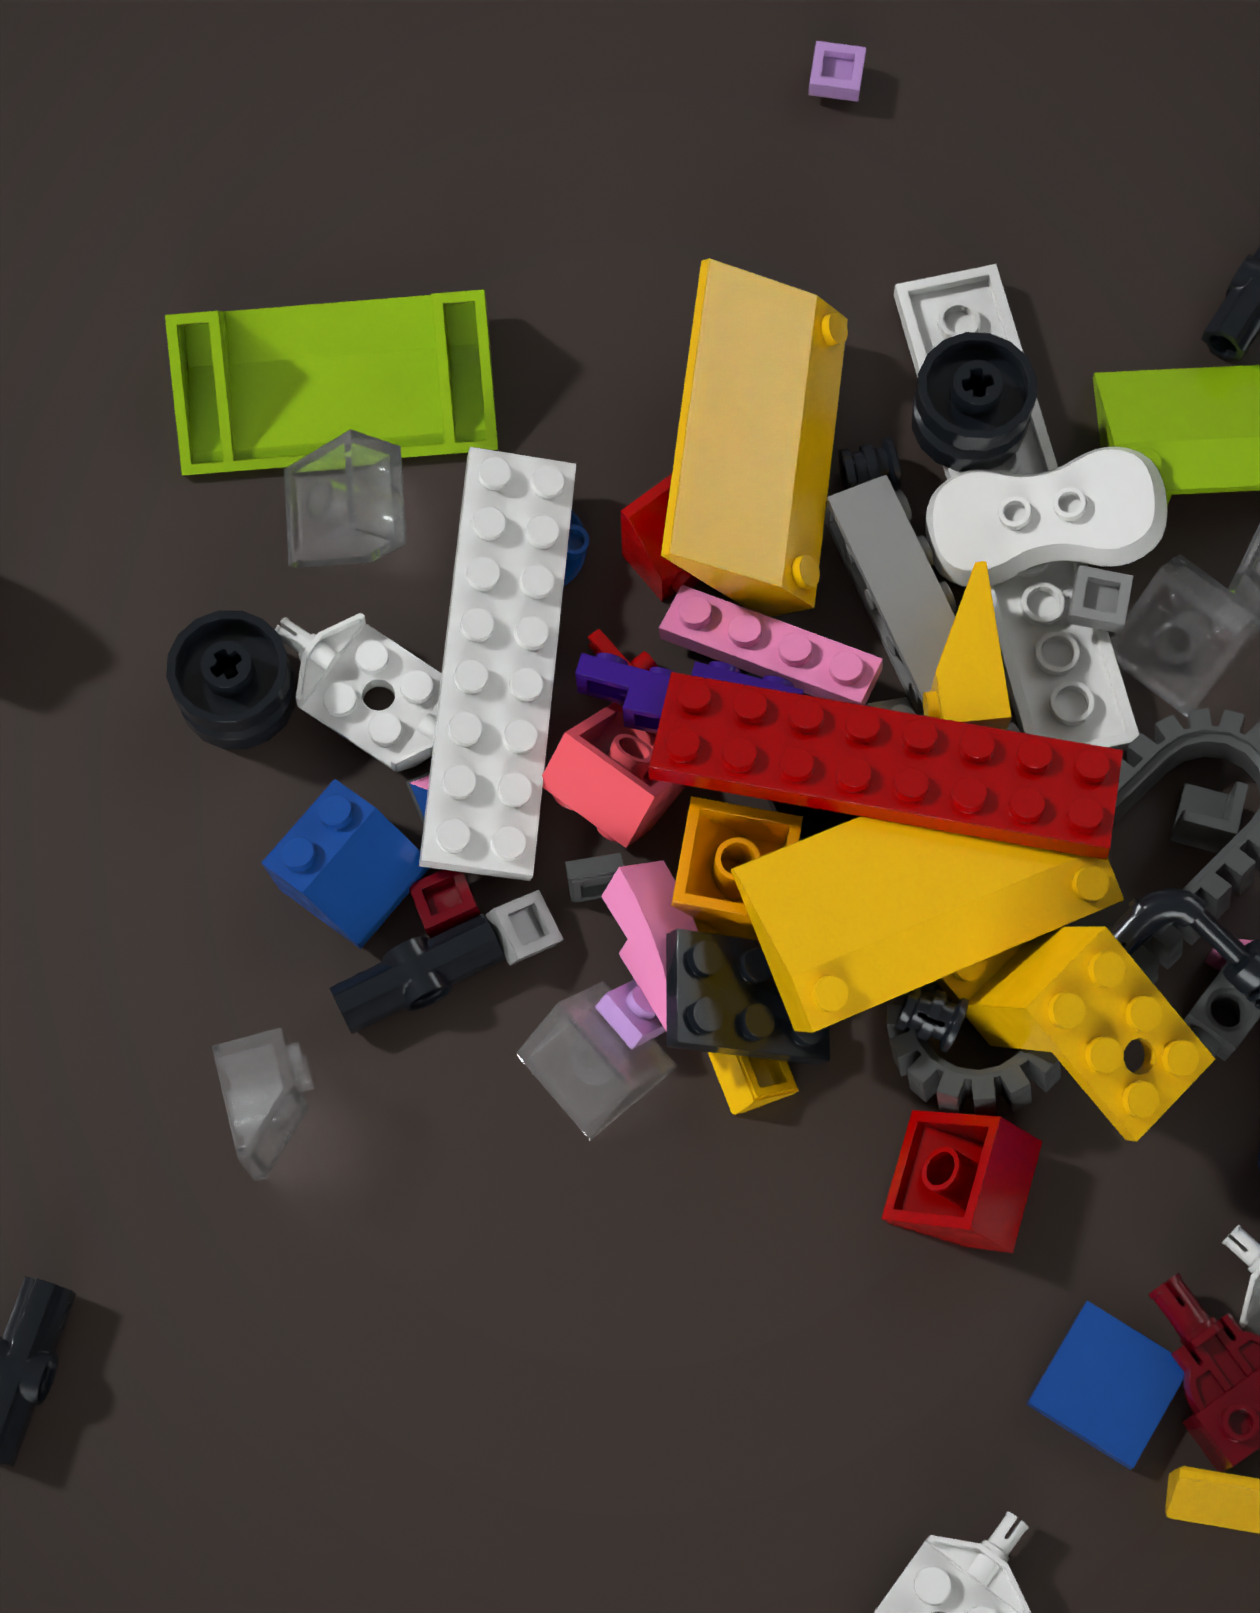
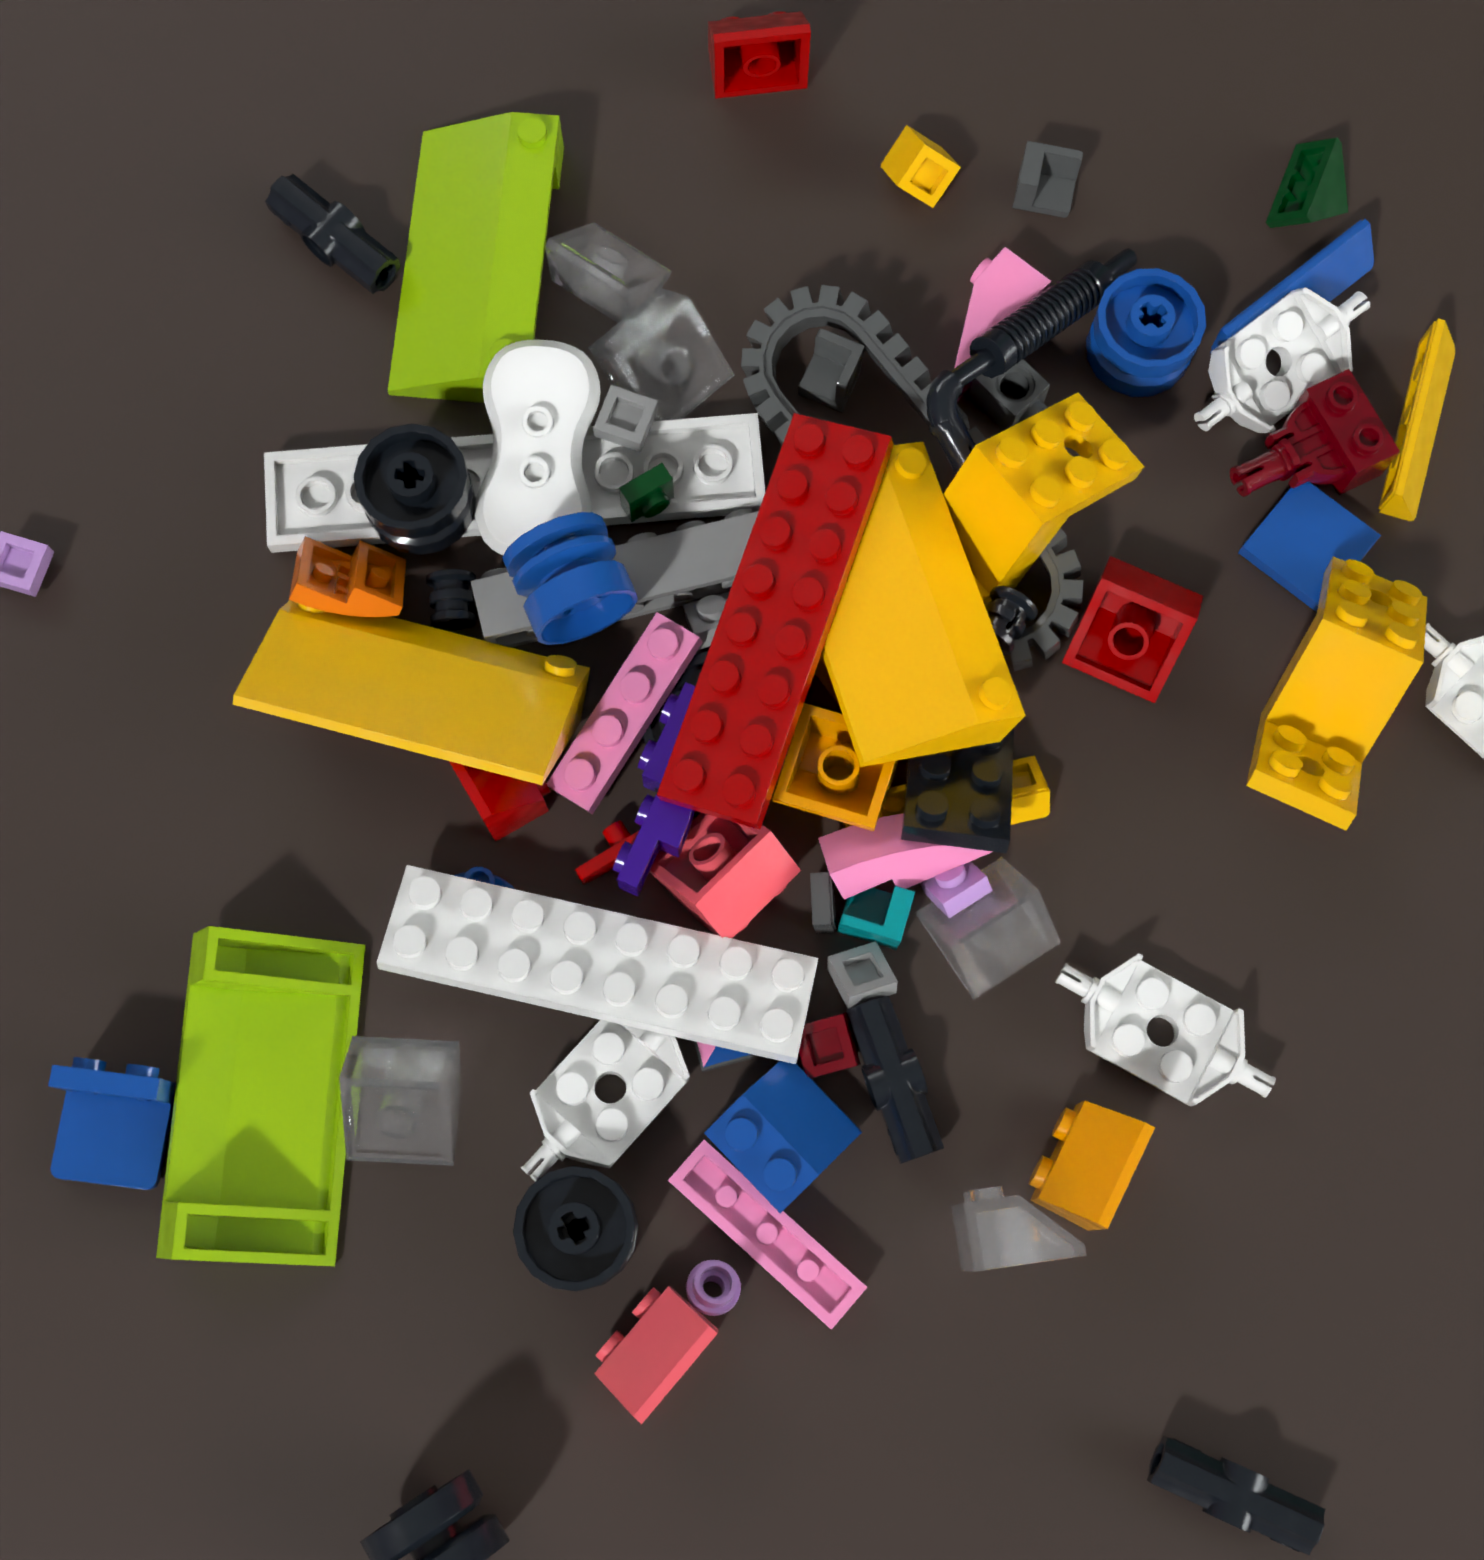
camera: 85 degrees left, 5 degrees up
yellow slope [923,561,1012,730] -> none
none -> blue bracket [48,1057,176,1190]
none -> orange slope [289,536,406,617]
none -> blue wheel [502,512,638,645]
none -> coral slope [594,1286,719,1424]
none -> dark green plate [619,463,674,522]
none -> bright pink plate [668,1140,867,1330]
none -> lavender plate [686,1260,741,1316]
none -> teal panel [837,886,915,950]
none -> light orange slope [1028,1100,1155,1231]
none -> white plate [1055,954,1276,1107]
none -> yellow bracket [1246,556,1427,831]

